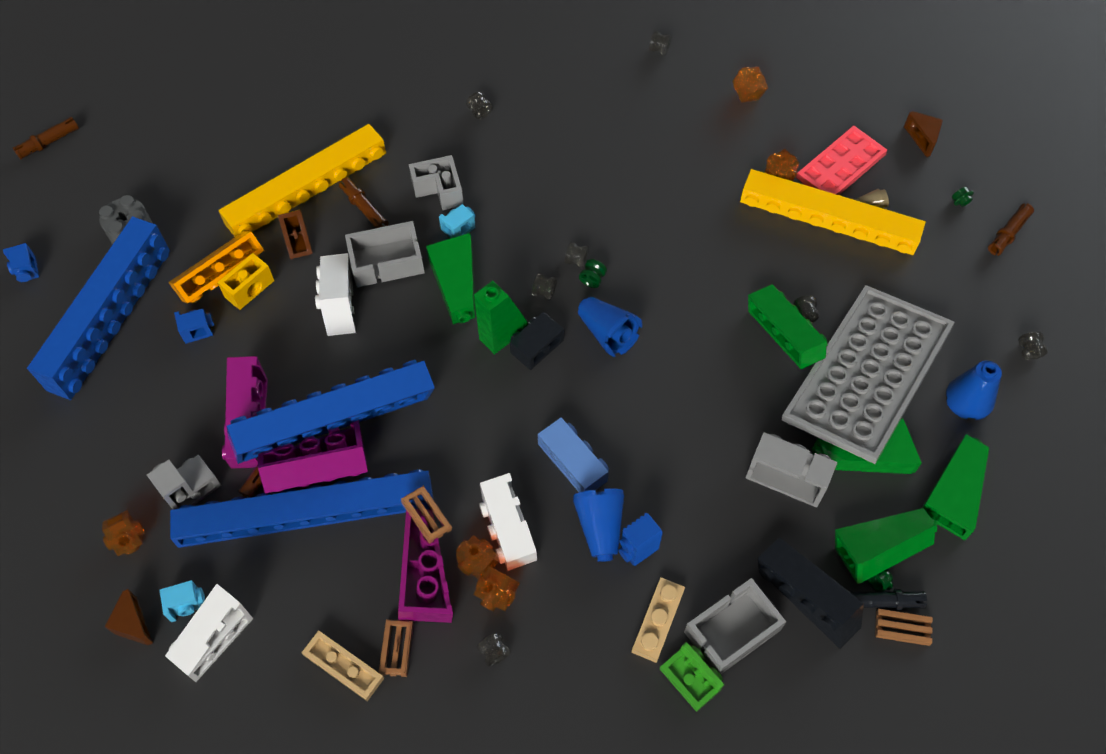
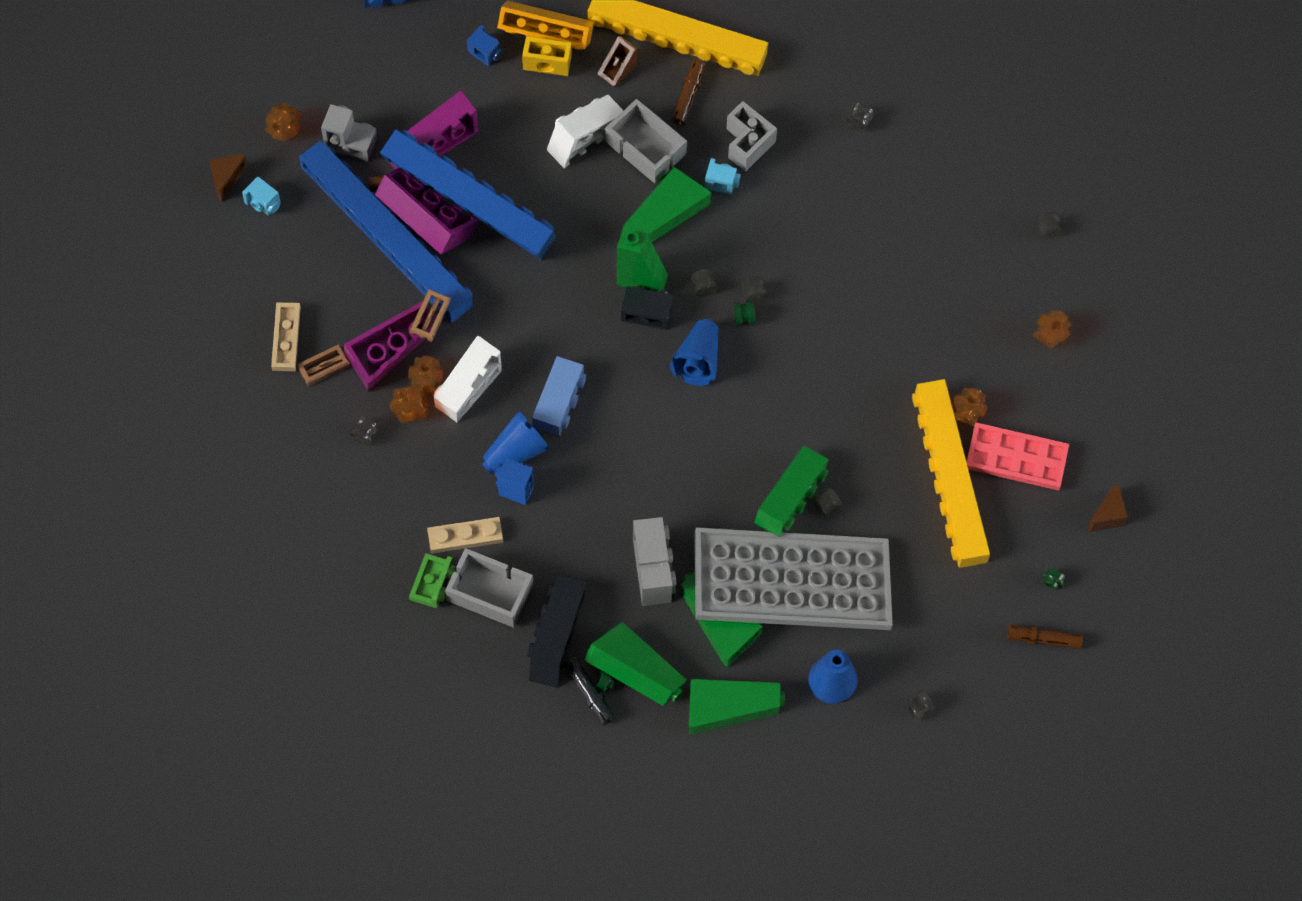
camera: 55 degrees right, 5 degrees up
white wedge [165,584,253,682] -> none
dark tan cone [853,188,889,209] -> none
medium nougat tile [875,609,933,646] -> none

